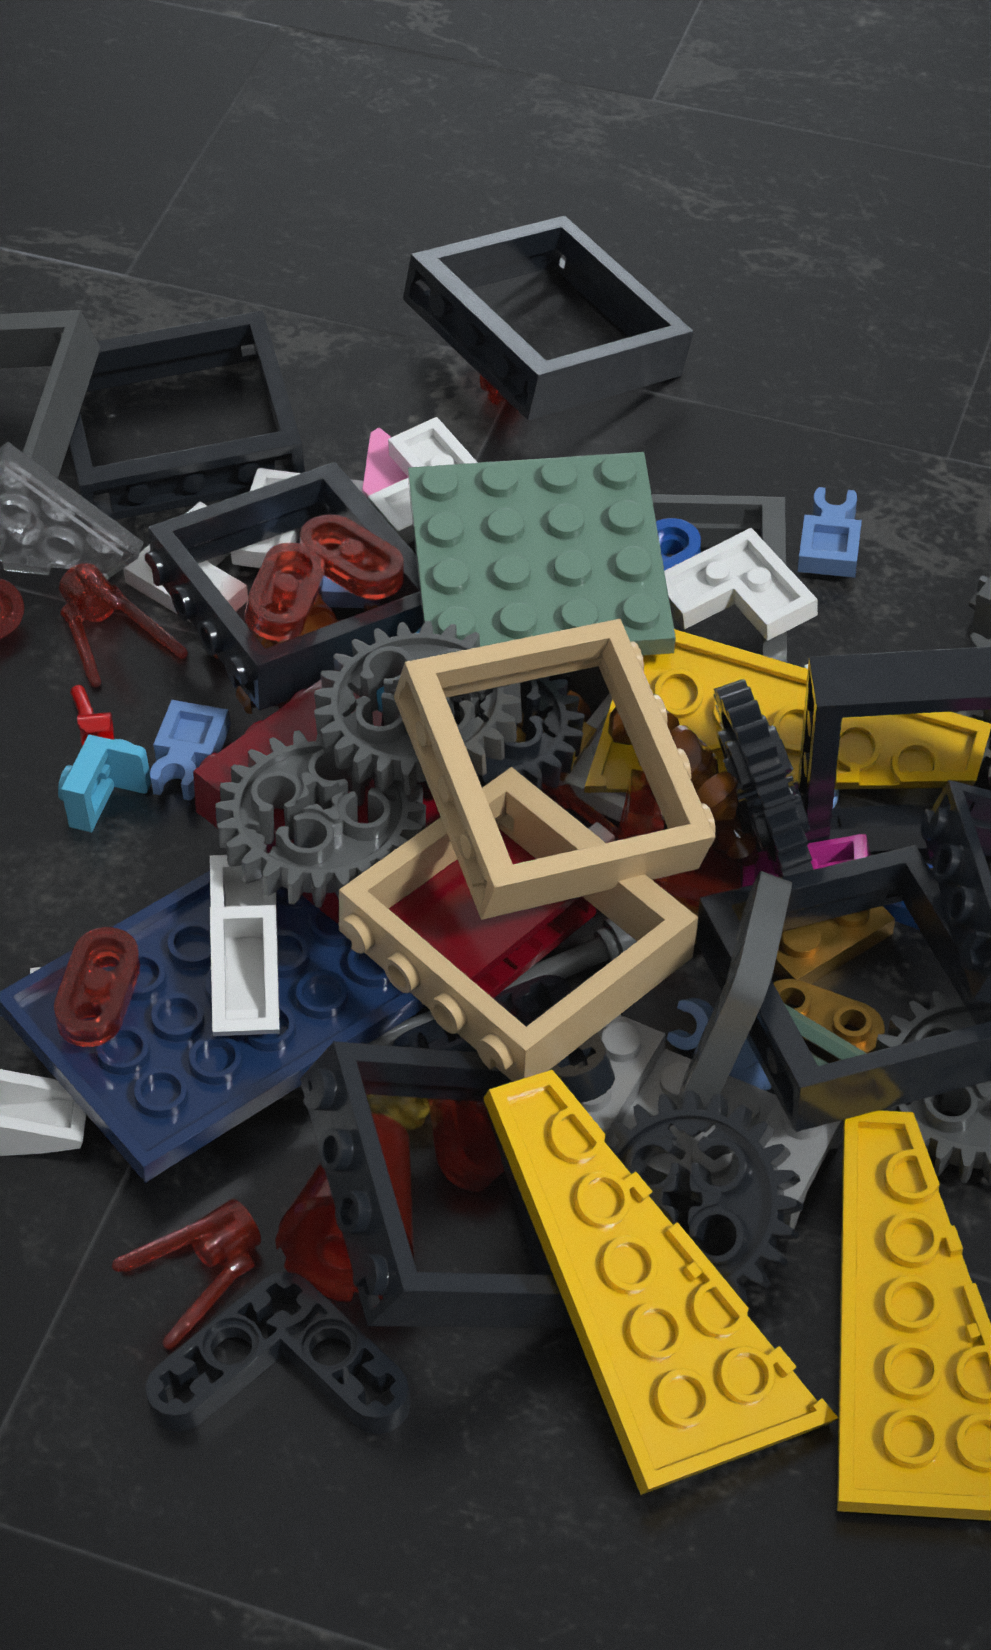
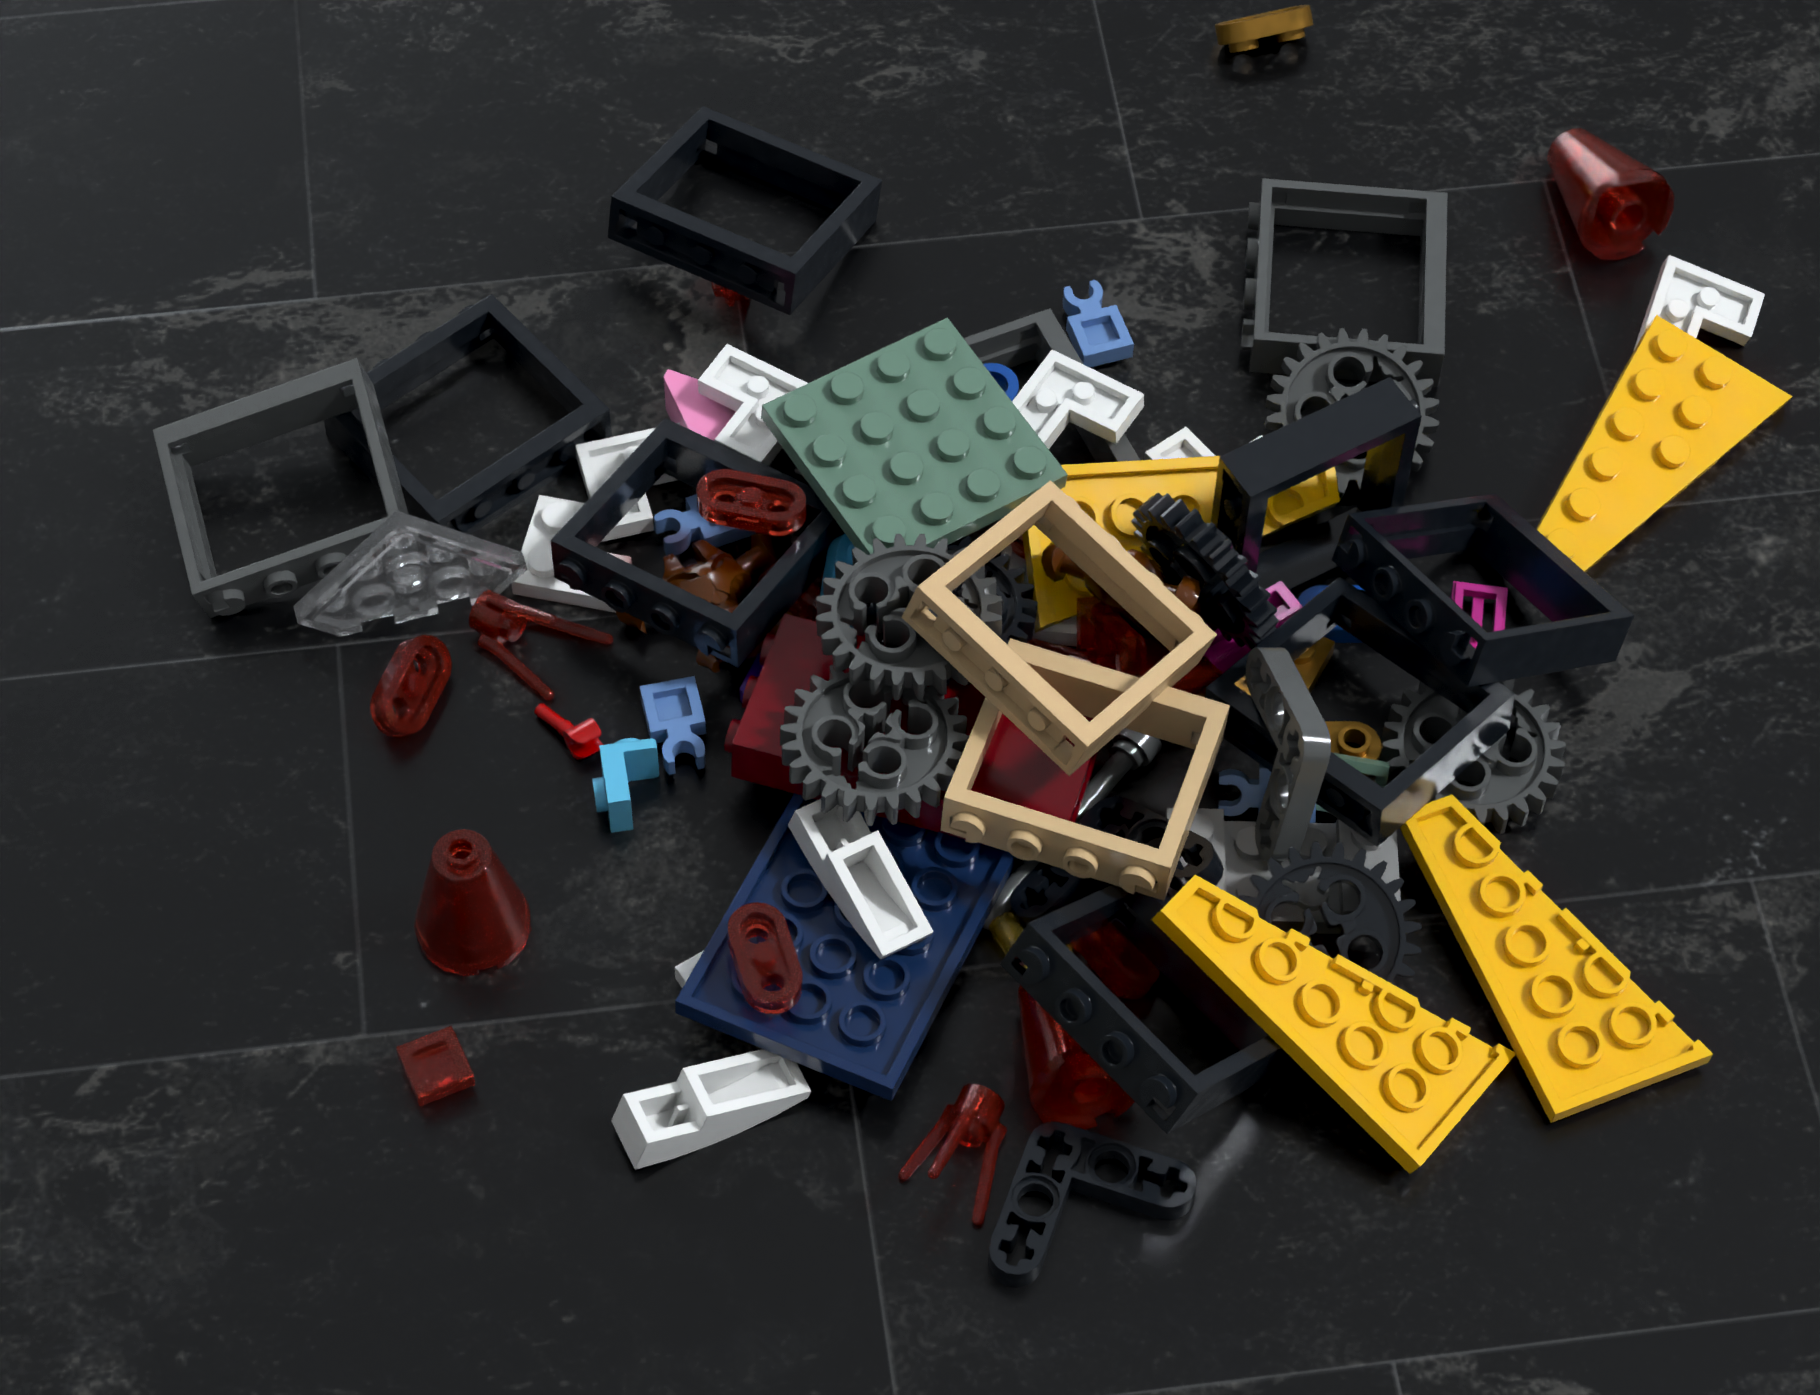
camera: 30 degrees left, 5 degrees up
clear red plate [244,543,325,641] -> none

